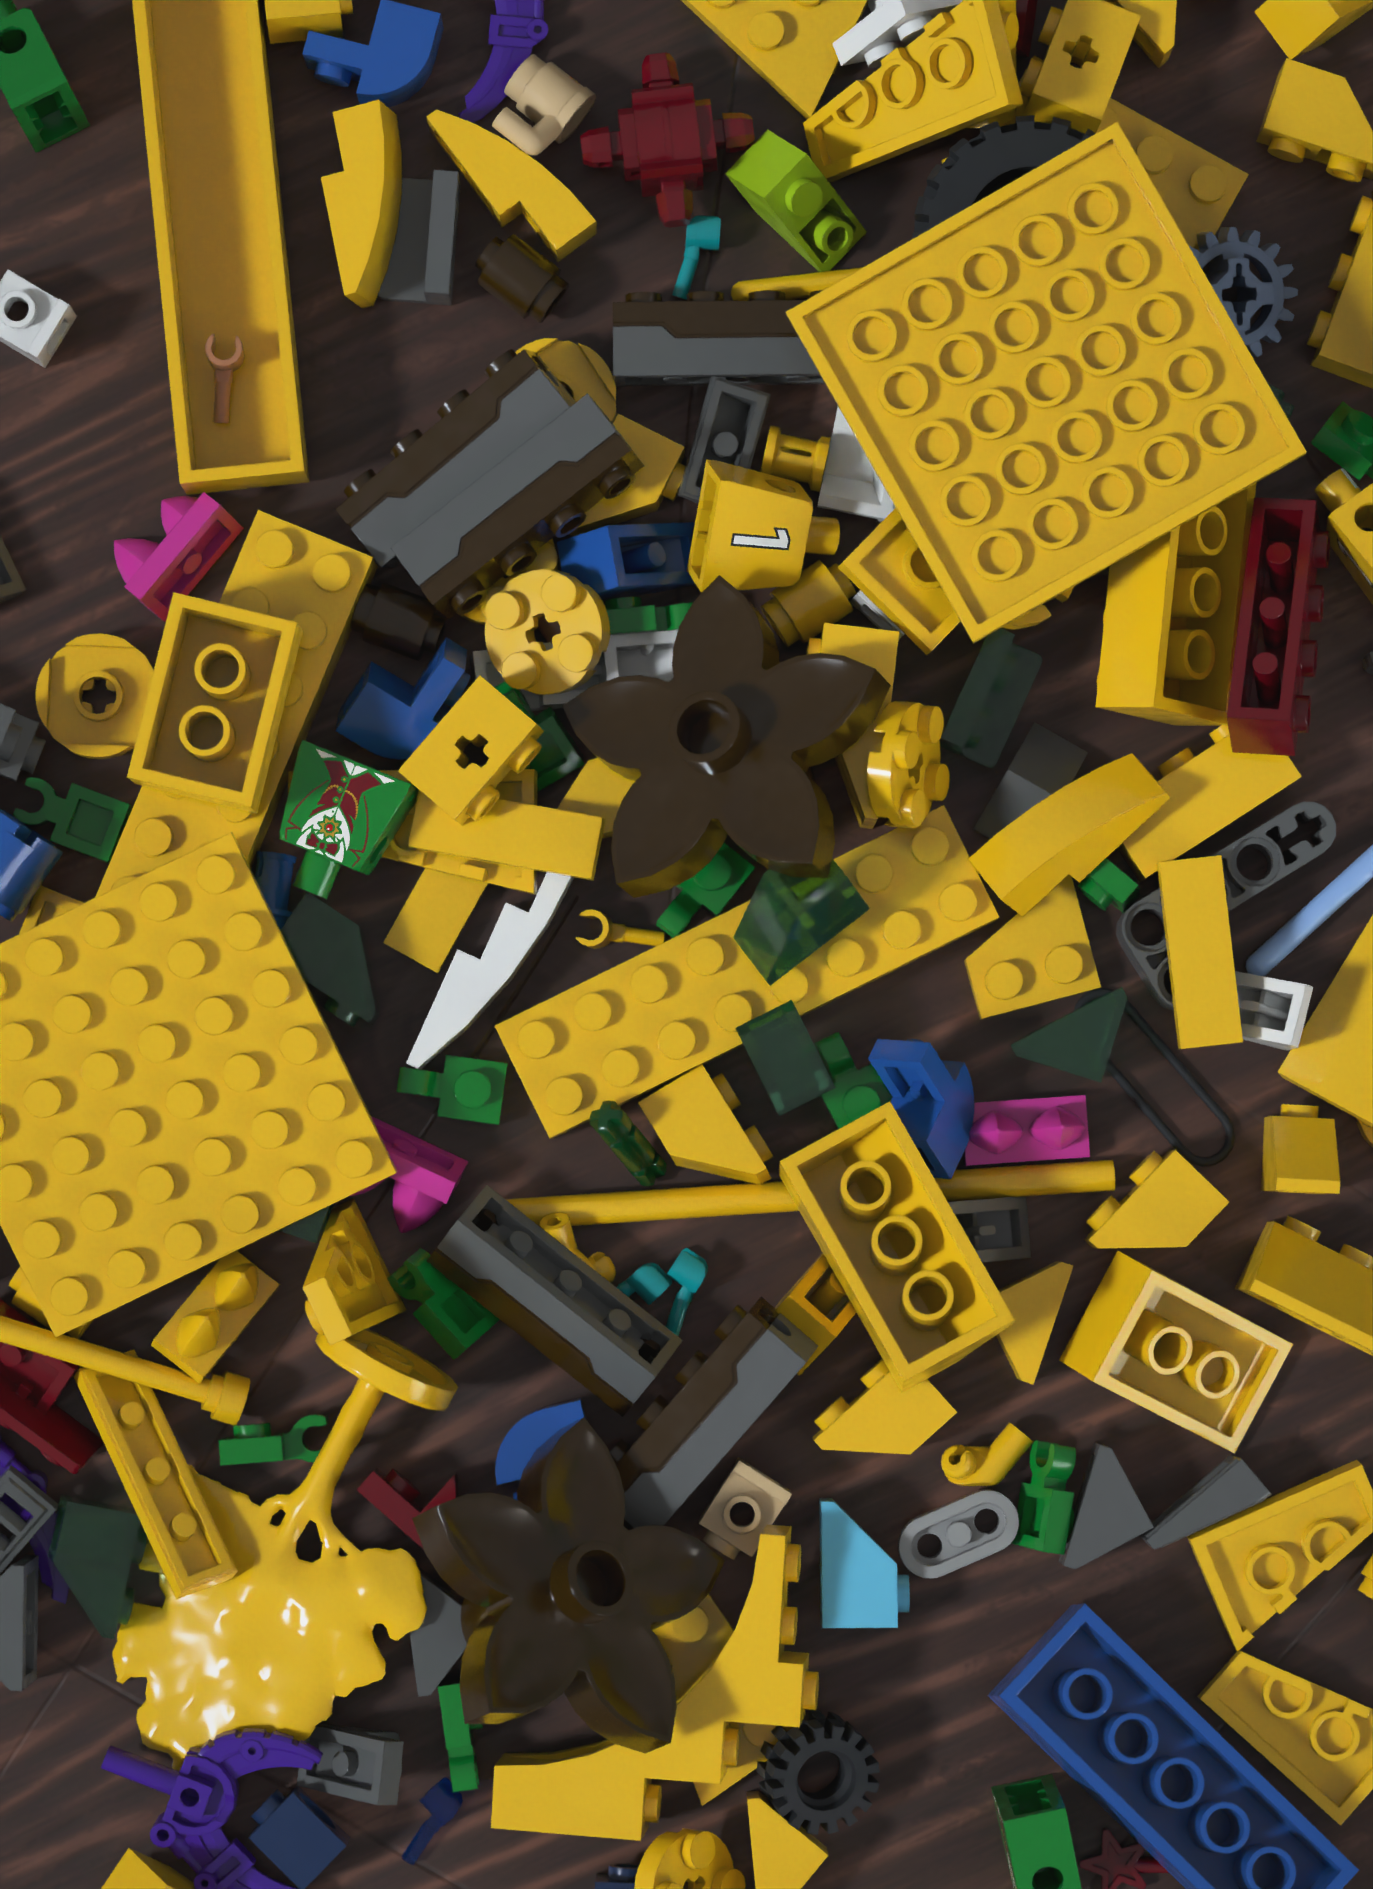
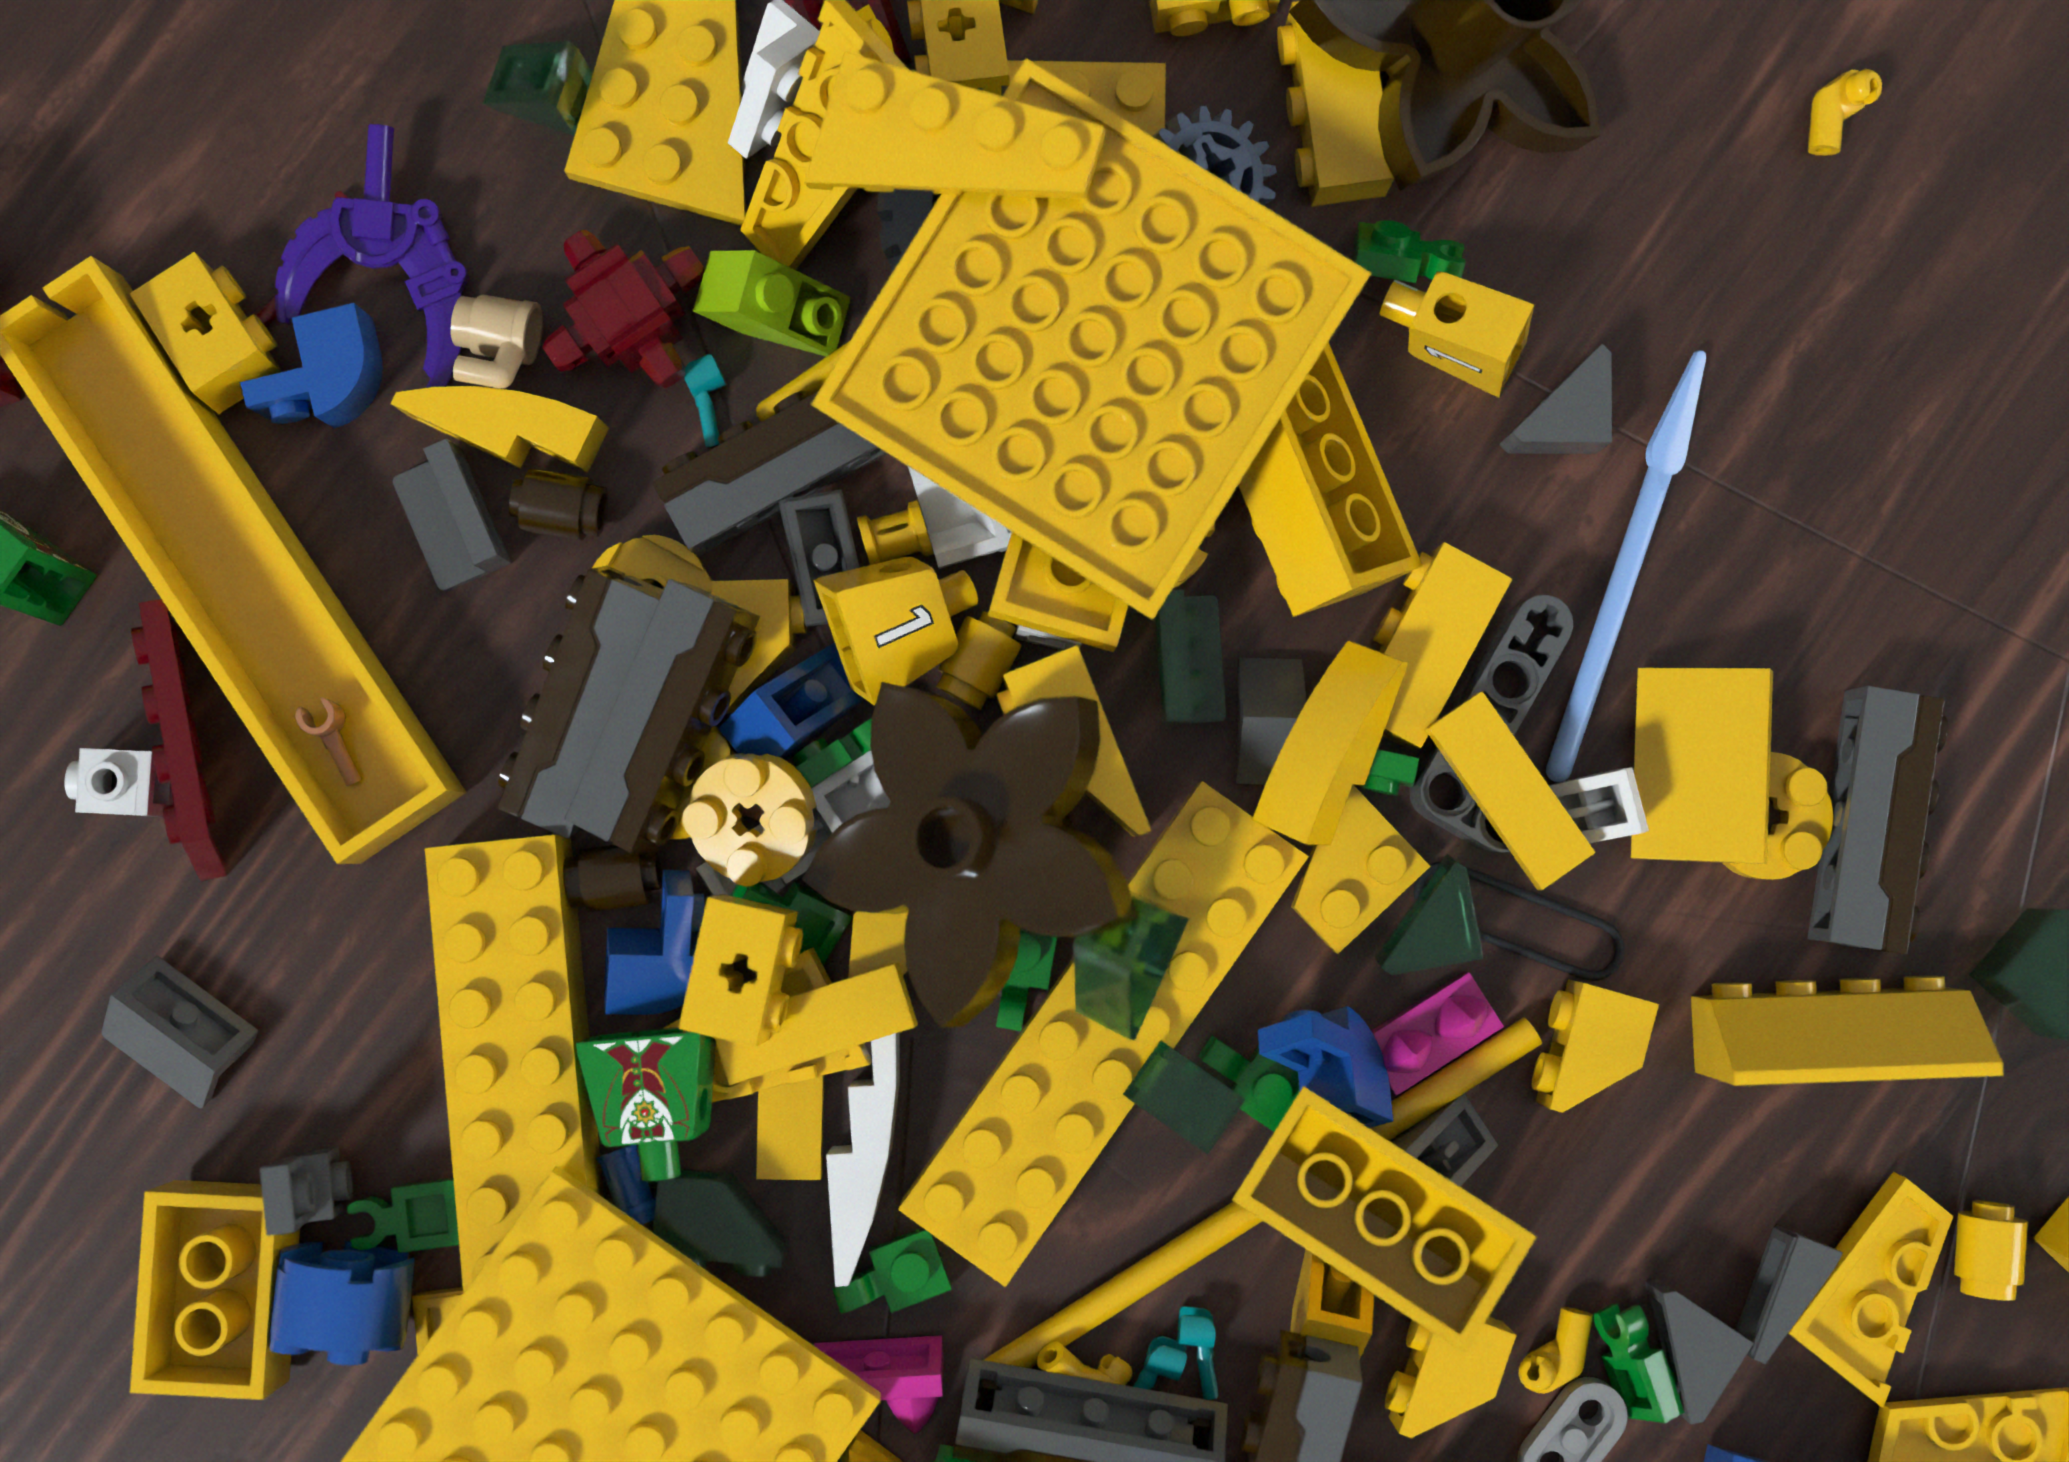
camera: 25 degrees left, 0 degrees up
yellow plate [36,633,154,759] -> none
dark pink tile [114,492,244,622] -> none
yellow brick [127,592,303,814] -> none
yellow slope [321,99,402,308] -> none
yellow hand [576,909,665,949] -> none
dark green axle [590,1100,667,1186] -> none
yellow slope [638,1064,773,1185] -> none
yellow plate [867,701,950,828] -> none
yellow slope [996,1261,1073,1385] -> none
yellow slope [1059,1251,1293,1454] -> none
dark red brick [1227,497,1331,756] -> none
yellow slope [1261,1104,1340,1194] -> none
none -> dark red wing [131,599,227,881]
none -> yellow wing [804,51,1106,199]

